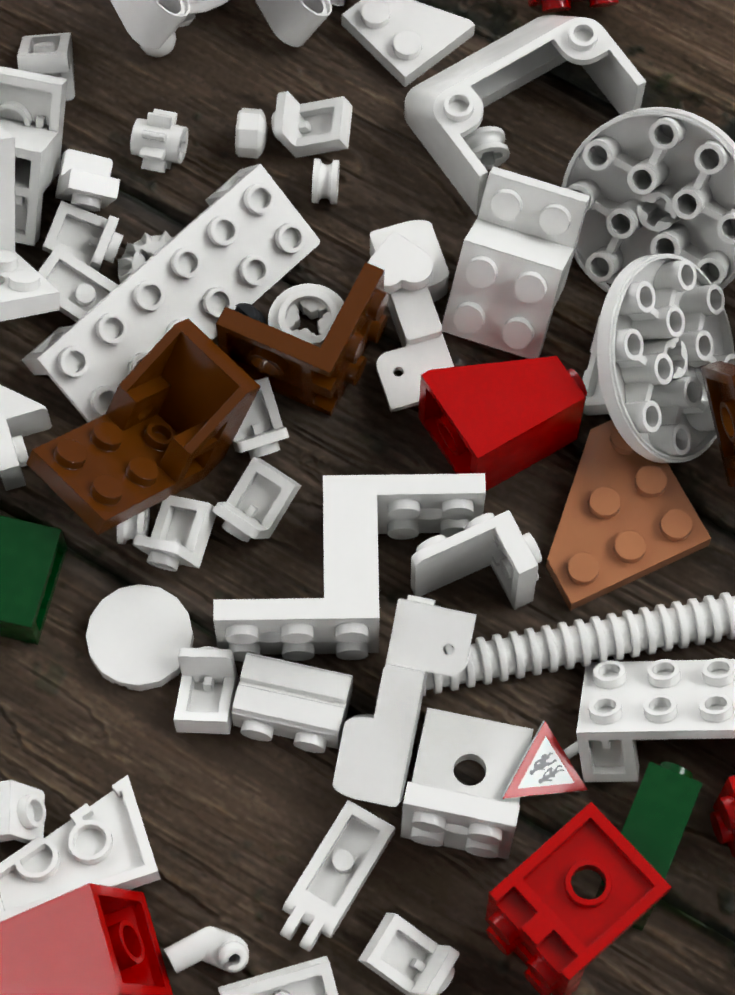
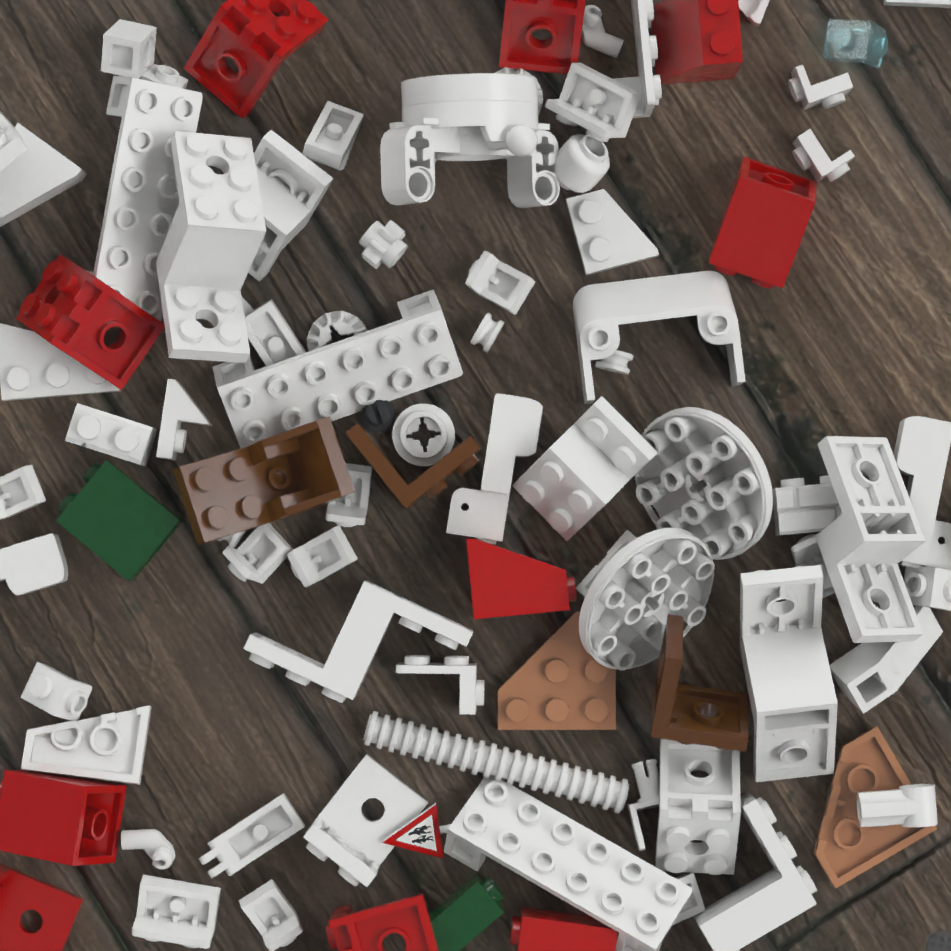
camera: 20 degrees right, 20 degrees up
white bracket [42,200,124,272] -> none
white bracket [55,149,120,211] -> none
white tile [86,584,194,691] -> none
white bracket [173,646,239,734] -> none
white brick [231,652,353,753] -> none
white tile [235,108,268,159] -> none
white piece [332,595,477,807] -> none
white tile [368,230,433,294] -> none

